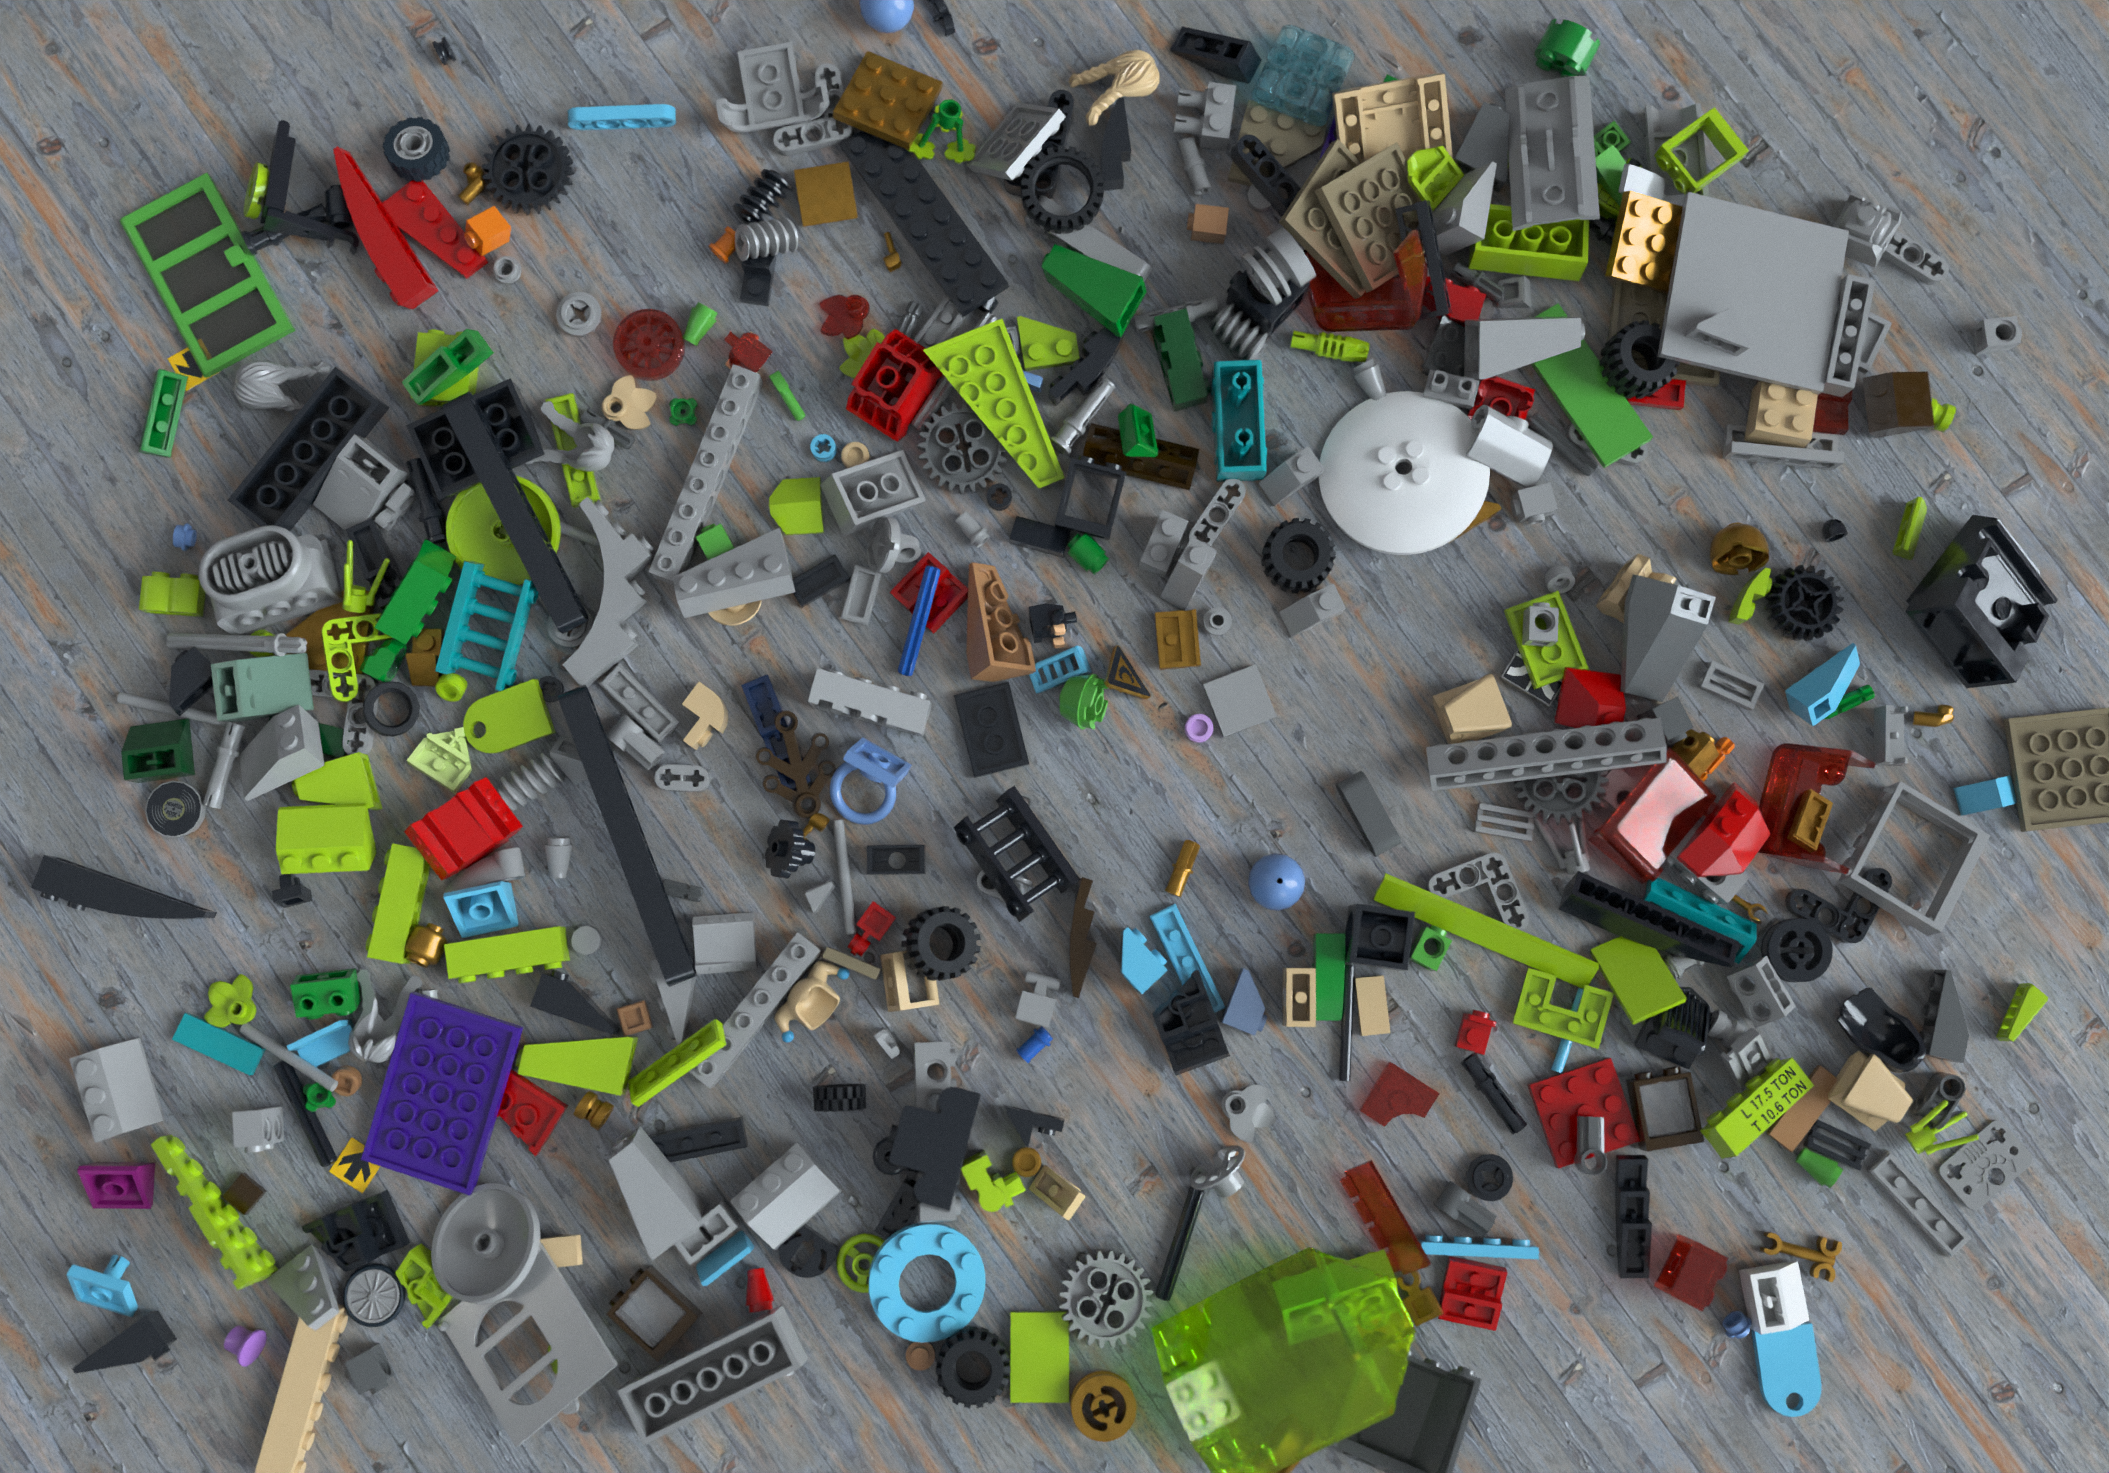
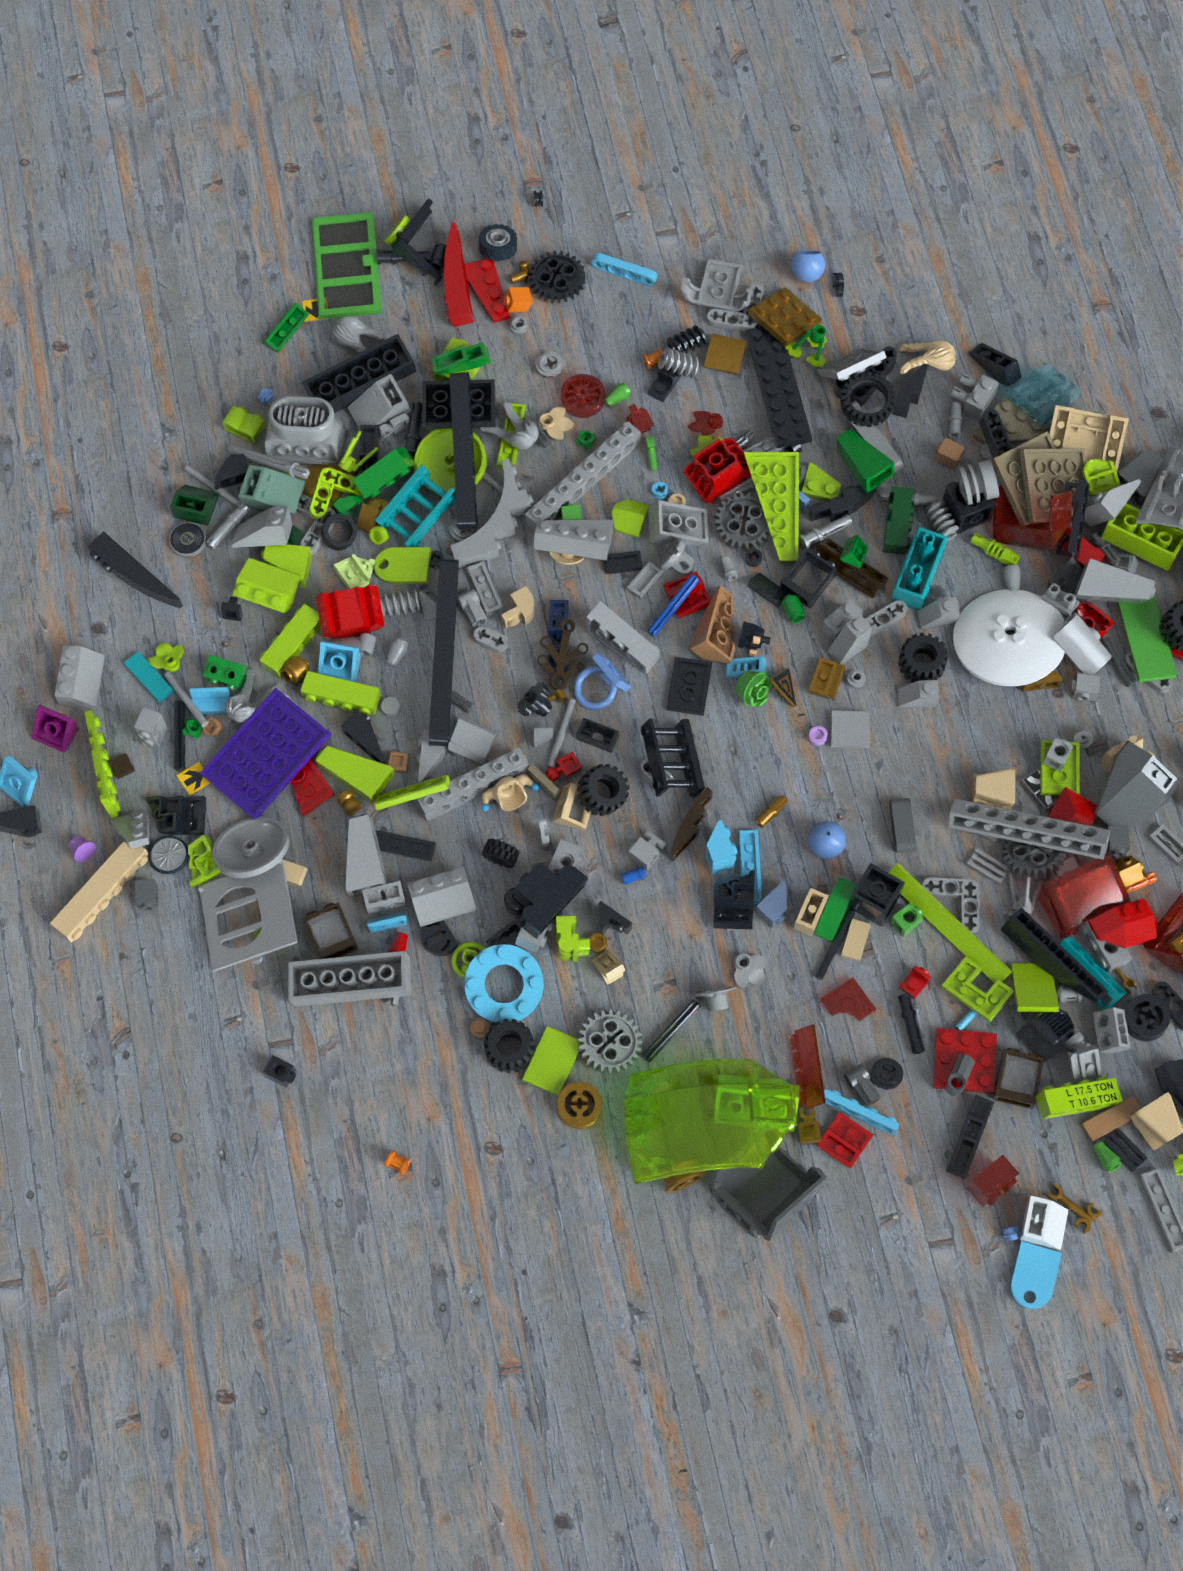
camera: 30 degrees right, 15 degrees down
pearl gold hand [883,232,902,272] -> none

